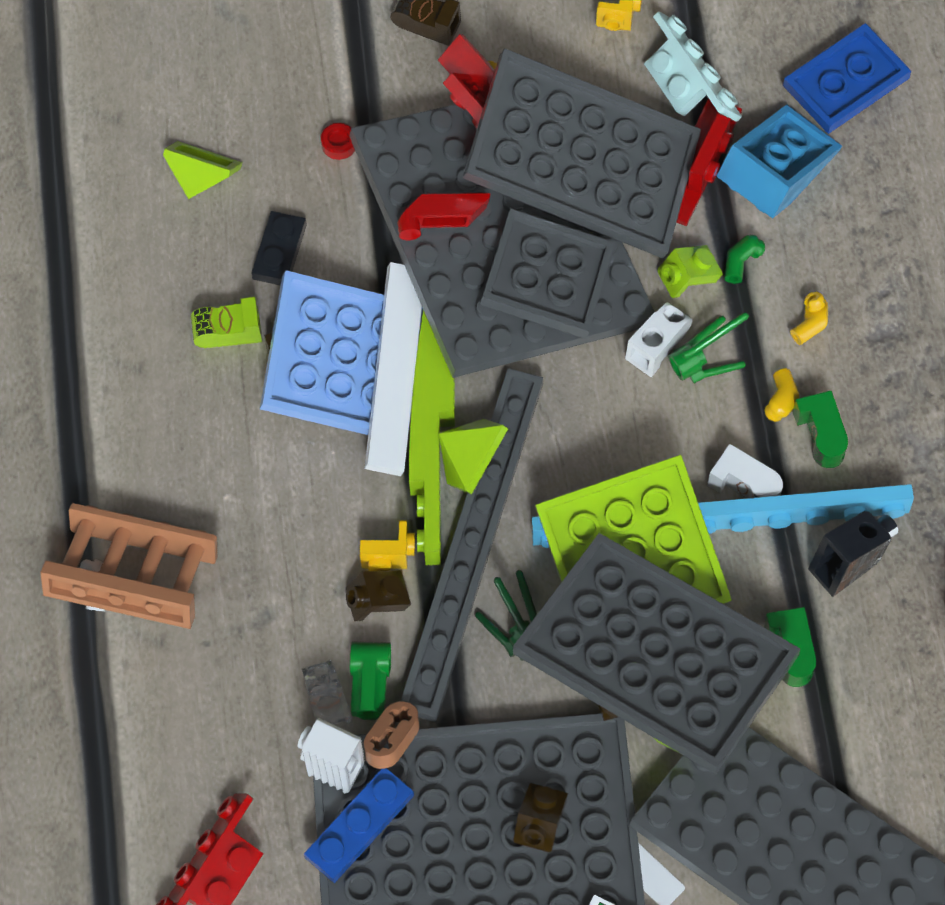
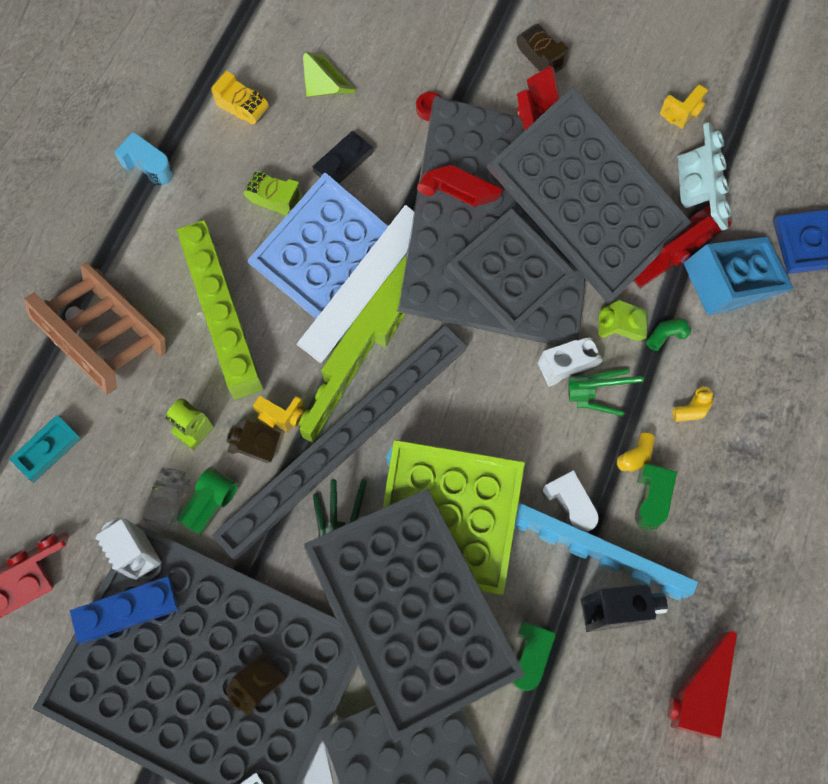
camera: 30 degrees right, 5 degrees up
nougat beam [364,701,419,769] -> none
lime slope [439,419,508,494] -> none
none -> teal plate [9,415,82,483]
none -> medium azure leg [114,132,173,185]
none -> lime leg [165,398,214,451]
none -> lime brick [176,220,264,400]
none -> yellow leg [211,70,269,124]

